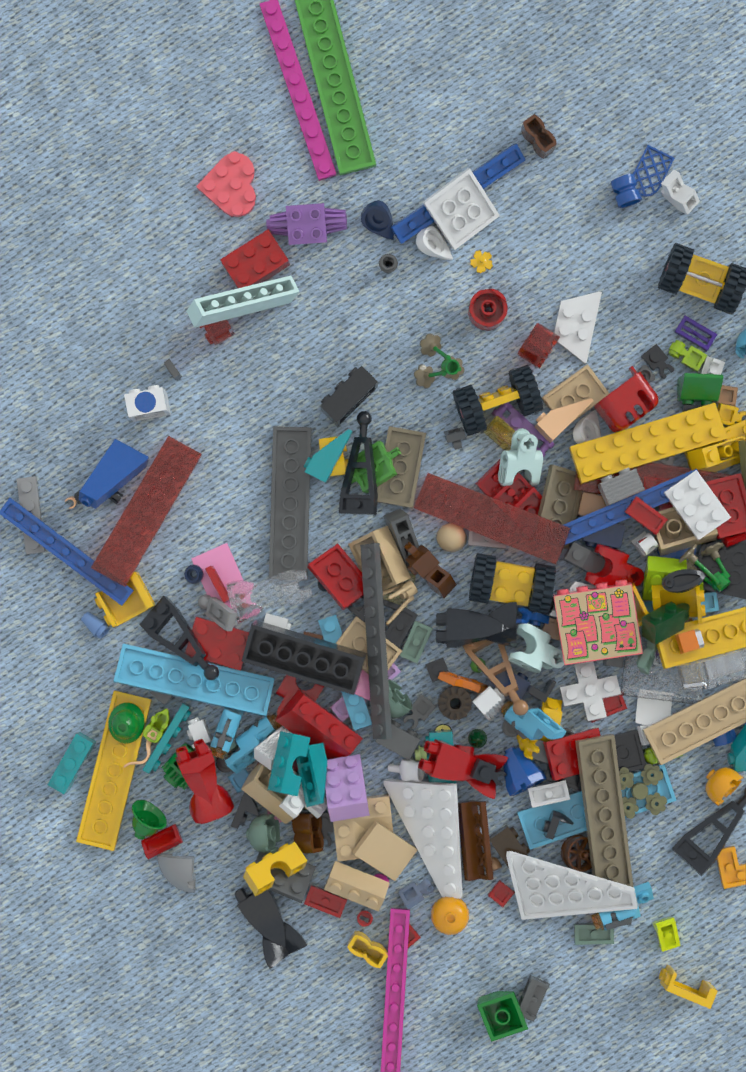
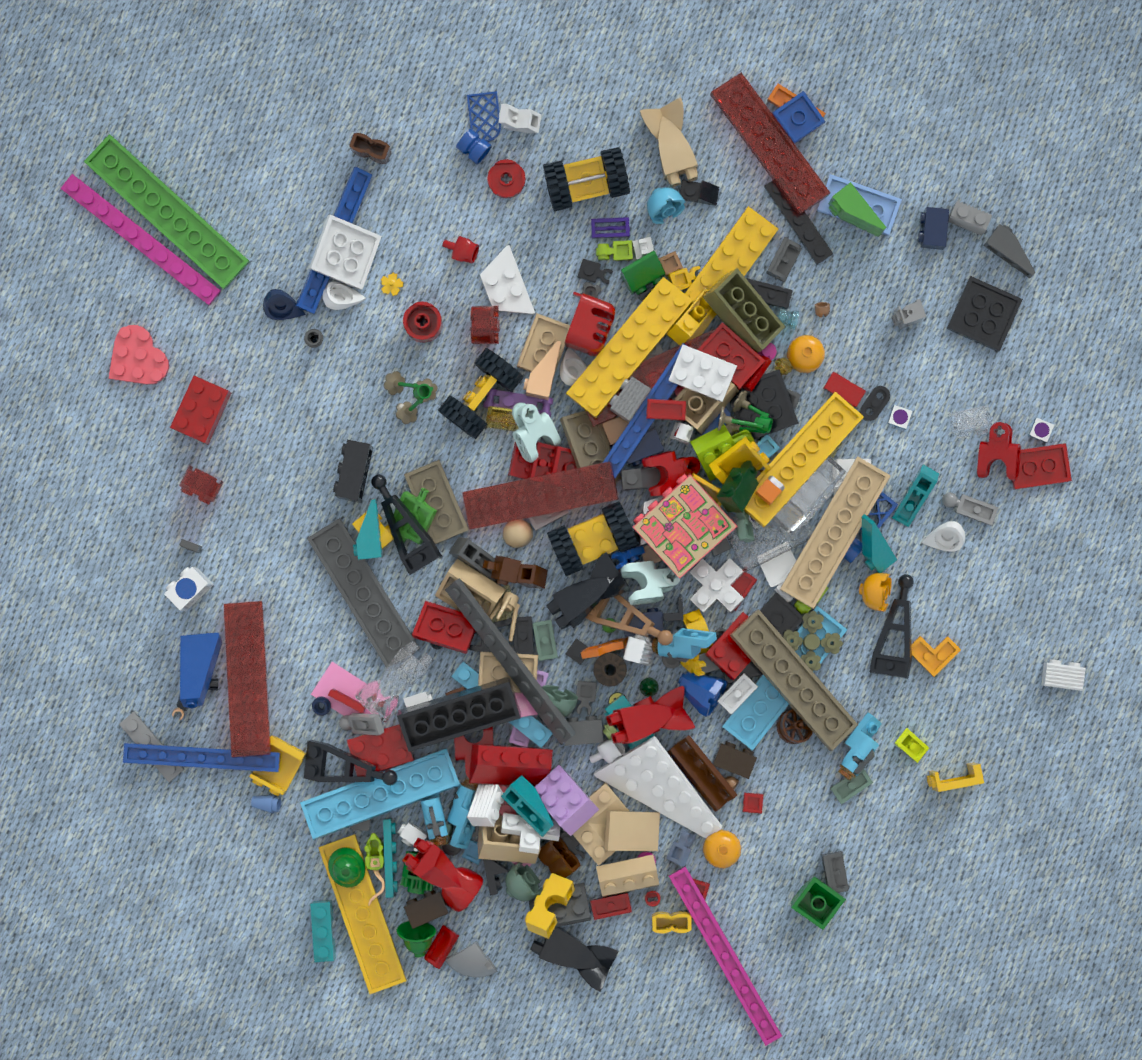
camera: 30 degrees left, 0 degrees up
light aqua brick [186,276,299,328] -> none
medium lavender plate [266,203,347,245] -> none
teal arch [267,731,310,796] -> none
dark grey tile [444,427,466,450] -> none
black plate [470,758,507,786] -> none
white wing [506,851,638,920] -> none
black plate [542,810,574,840] -> none
black arm [662,569,705,593] -> none
none -> dark brown brick [403,890,448,929]
none -> red piece [442,236,479,263]
none -> red plate [487,159,526,198]

